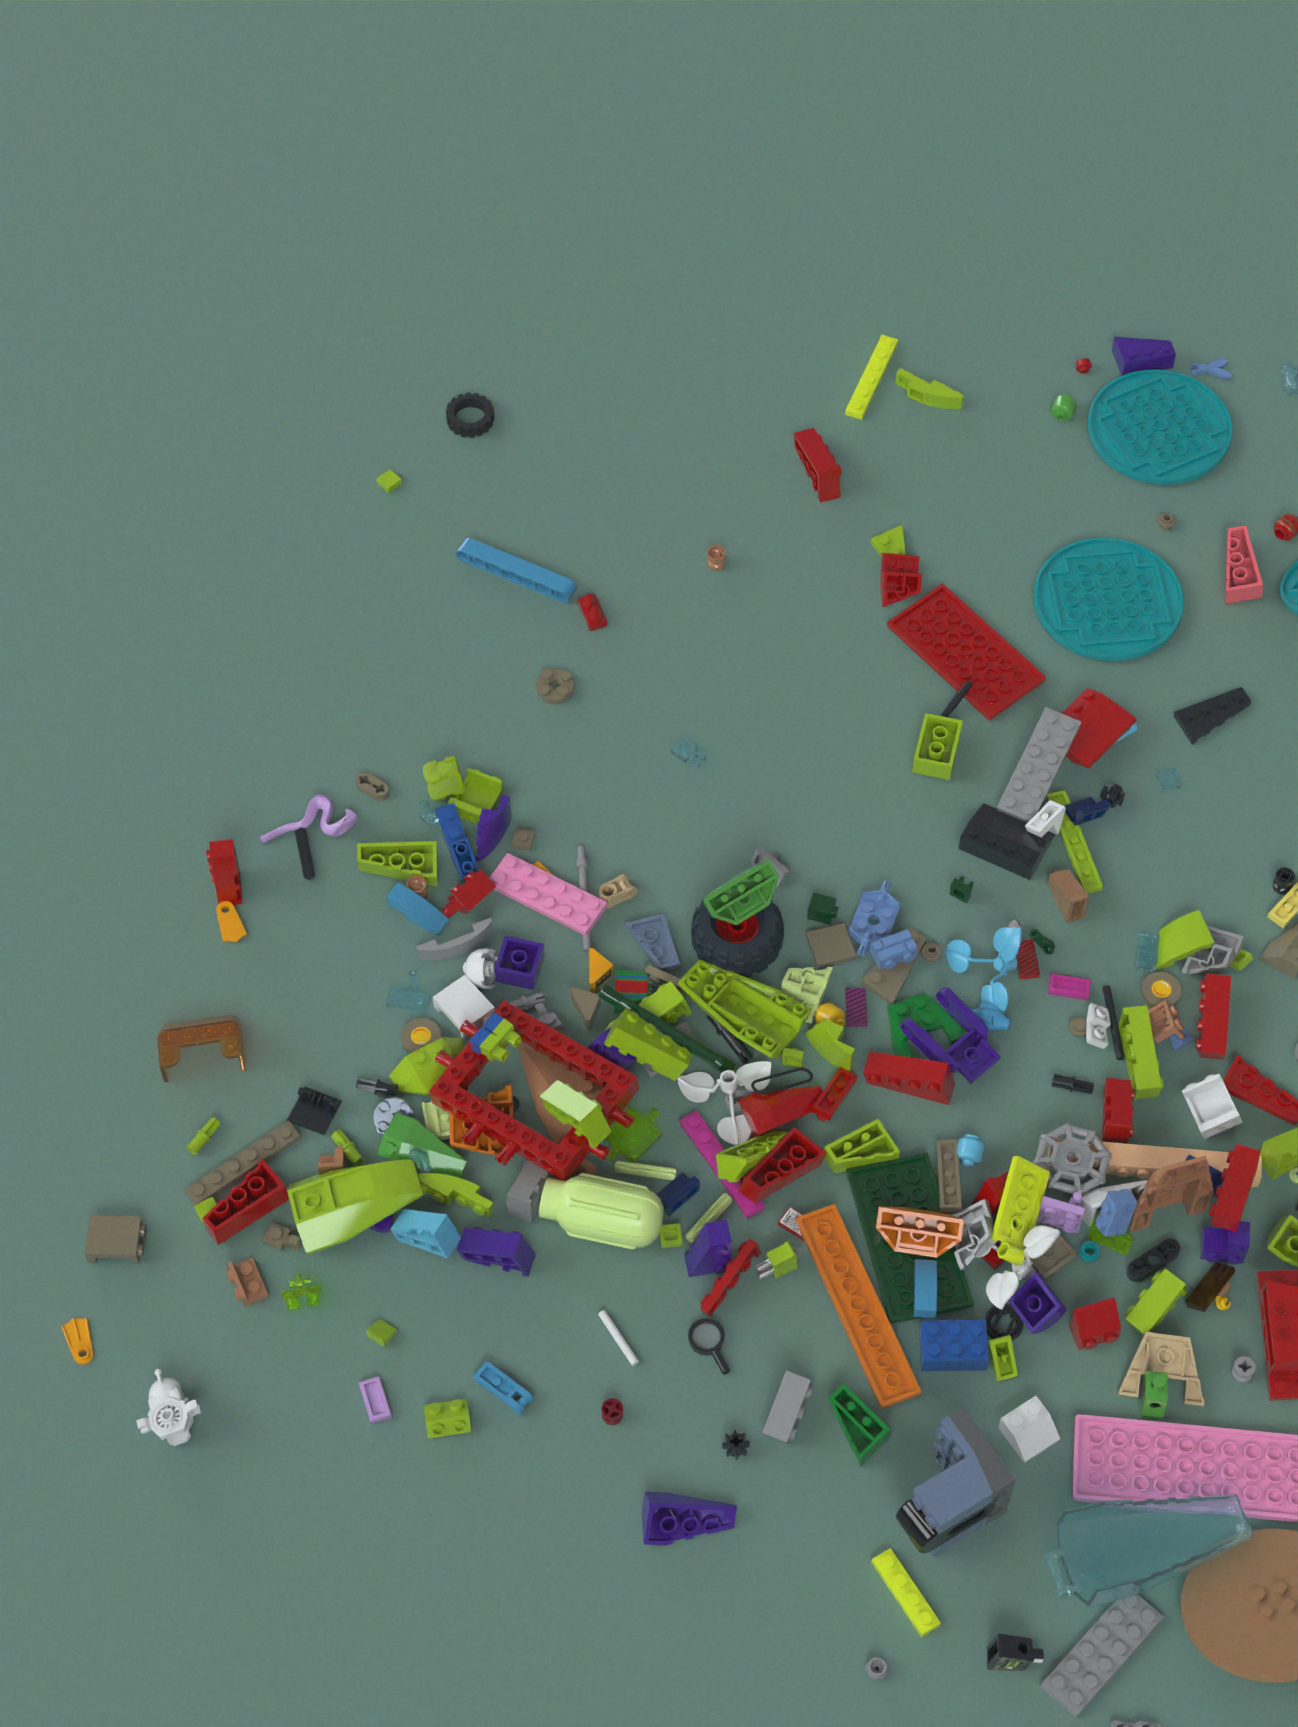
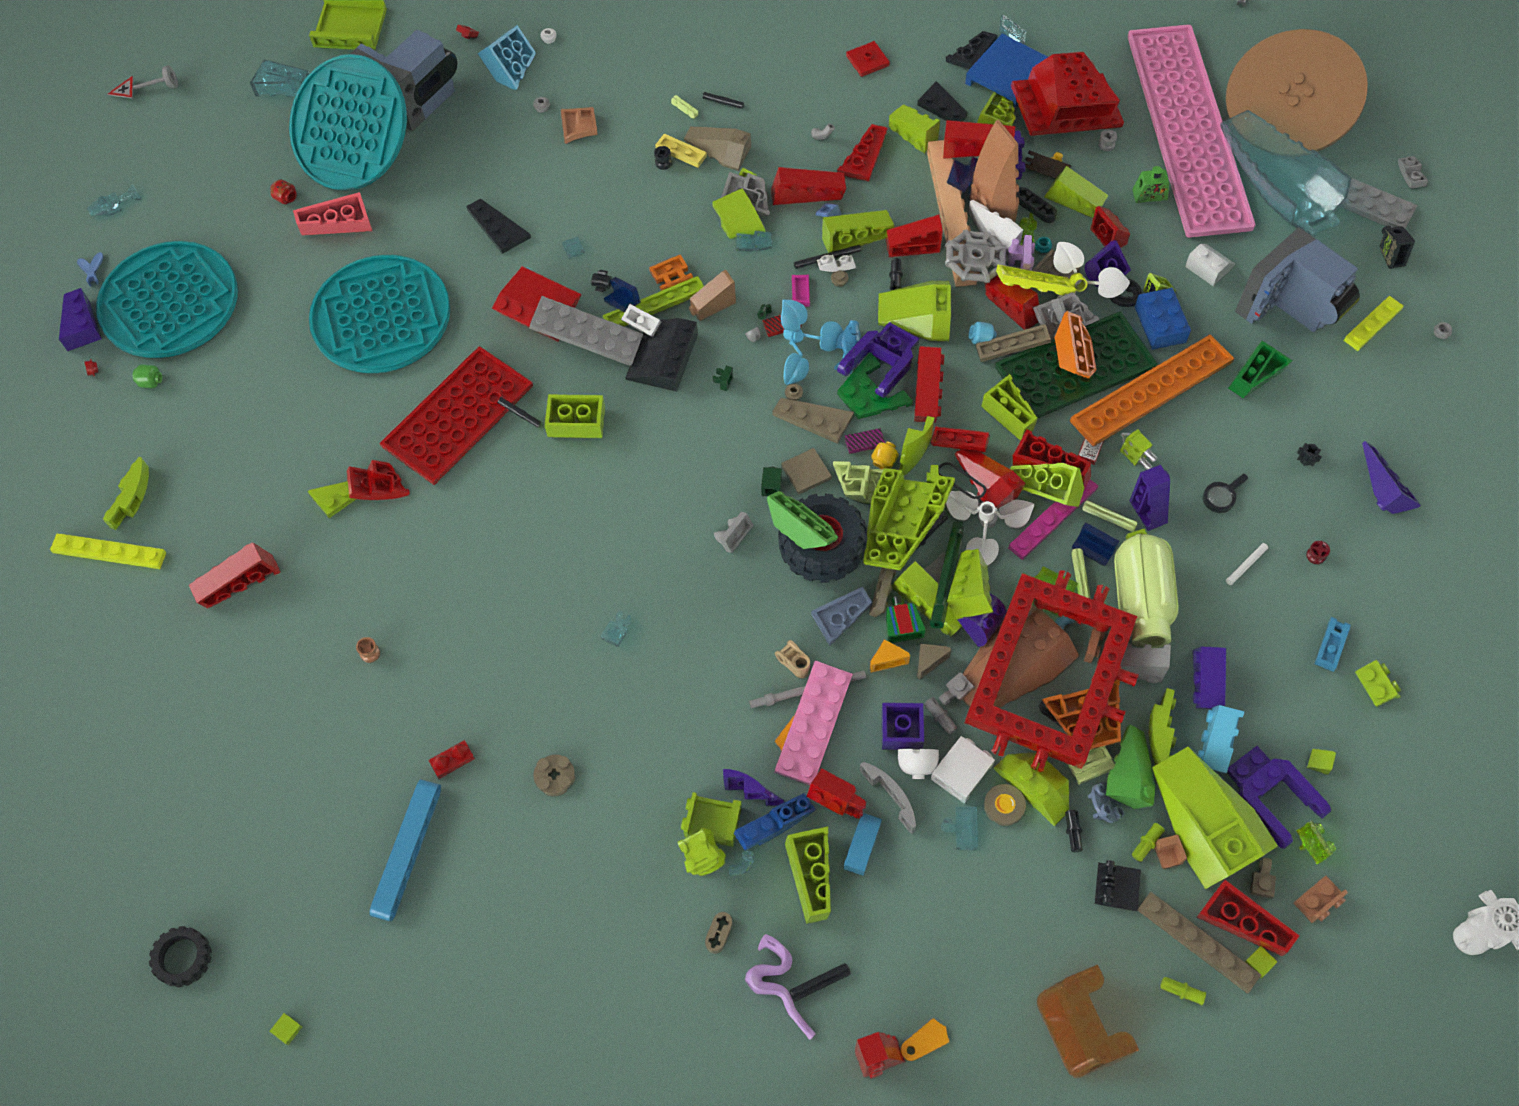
camera: 100 degrees left, 5 degrees up
light orange piece [61,1318,93,1365] -> none
dark tan panel [85,1215,146,1263] -> none
lavender tile [358,1376,392,1424] -> none
nougat wheel [406,875,427,899] -> none
clear light blue arm [409,1148,432,1173] -> none
lime hips [470,1012,522,1062] -> none
dark tan plate [511,828,535,851] -> none
lime wedge [540,1080,612,1149] -> none
red wing [700,1238,762,1317] -> none
light grey wedge [762,1370,814,1444] -> none
medium blue plate [848,880,900,956] -> none
medium blue brick [870,929,918,970] -> none
dark azure slope [913,1259,937,1318] -> none
medium blue brick [1096,1189,1137,1237] -> none
tan wing [1118,1332,1205,1407] -> none
dark tan tile [1141,971,1182,1007] -> none
nougat bracket [1148,1000,1184,1043] -> none
dark tan plate [1157,513,1176,530] -> none
white panel [1182,1074,1243,1140] -> none
none -> orange plate [649,254,693,291]
none -> lime wedge [878,280,951,341]
none -> dark purple plate [1227,746,1331,849]

